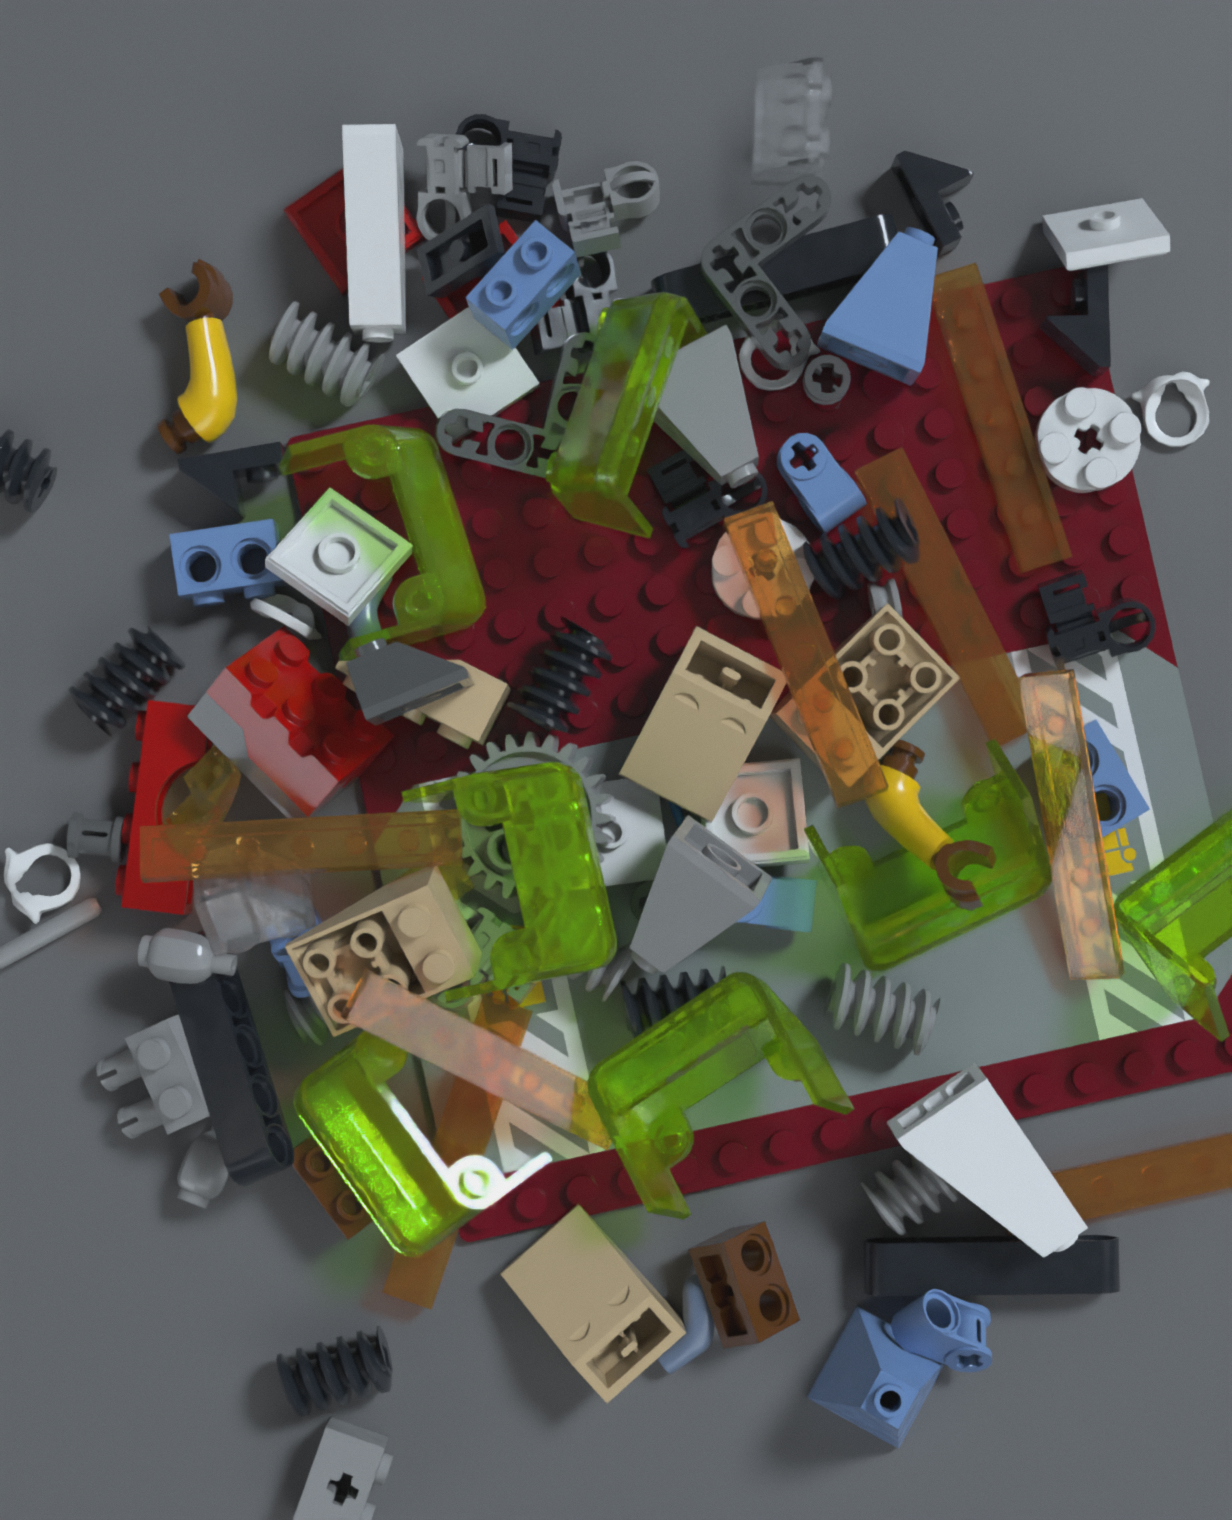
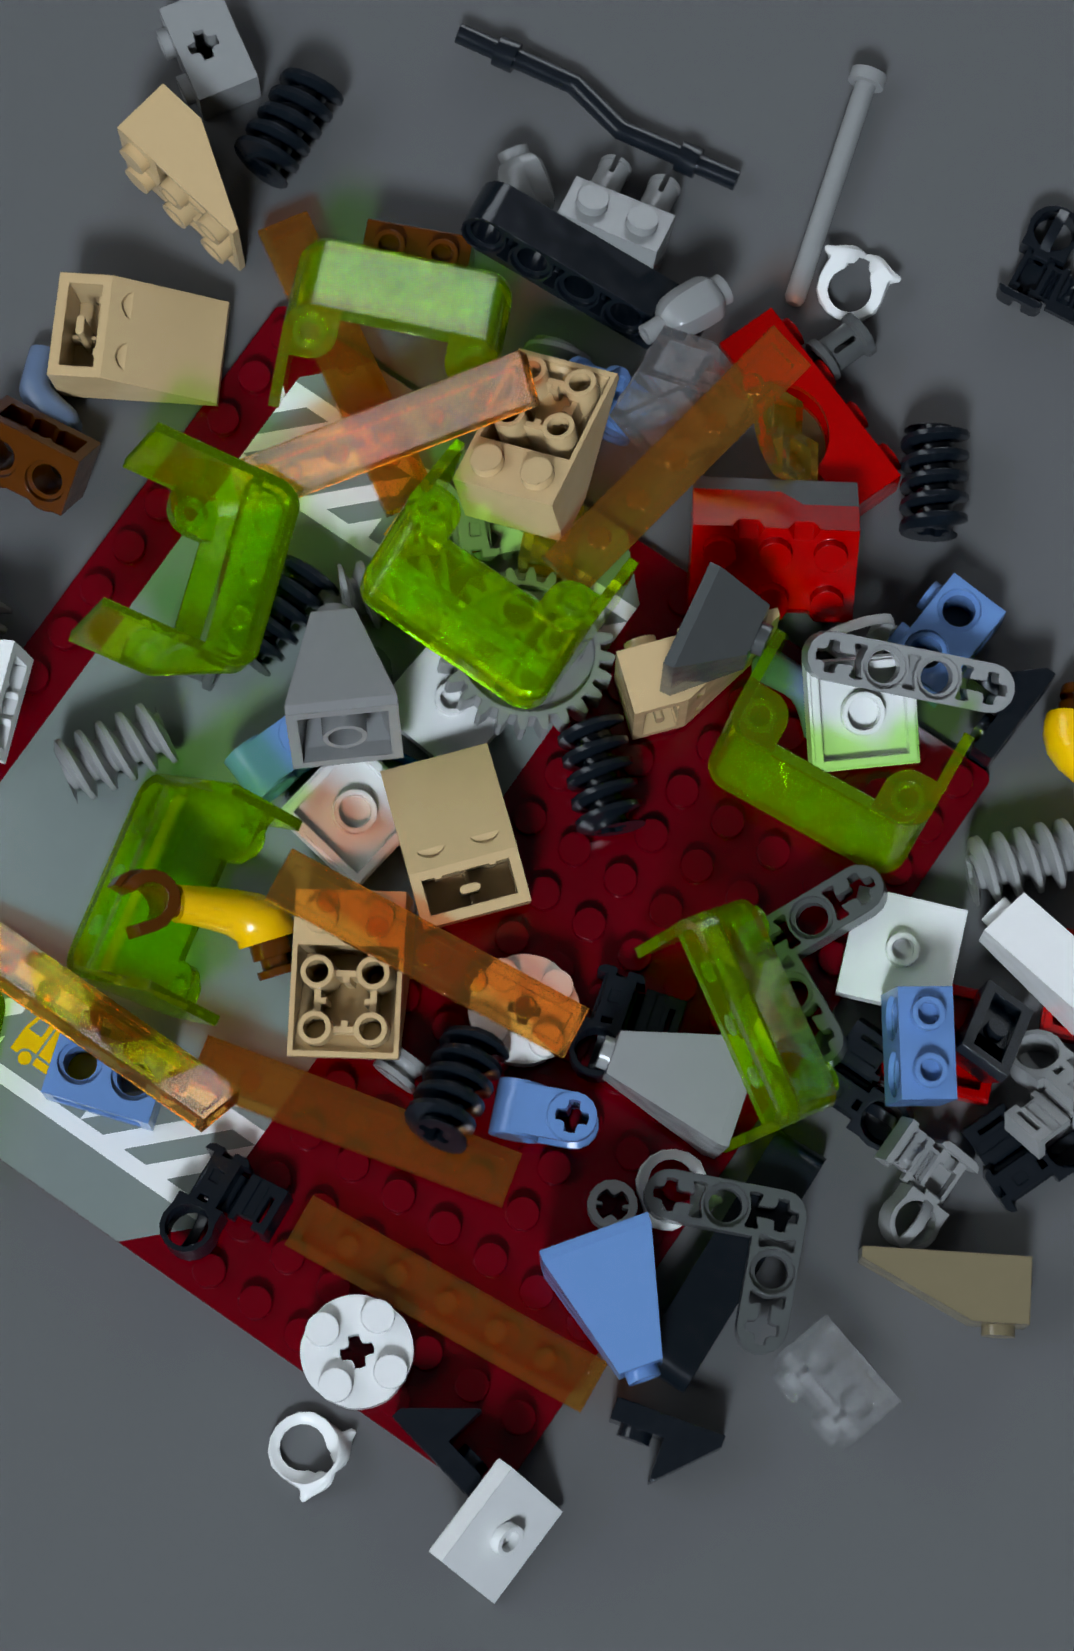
camera: 140 degrees right, 10 degrees down
none -> tan slope [117,84,246,271]
none -> black bar [455,24,741,191]
none -> light grey beam [801,631,1015,713]
none -> dark tan slope [858,1245,1033,1338]

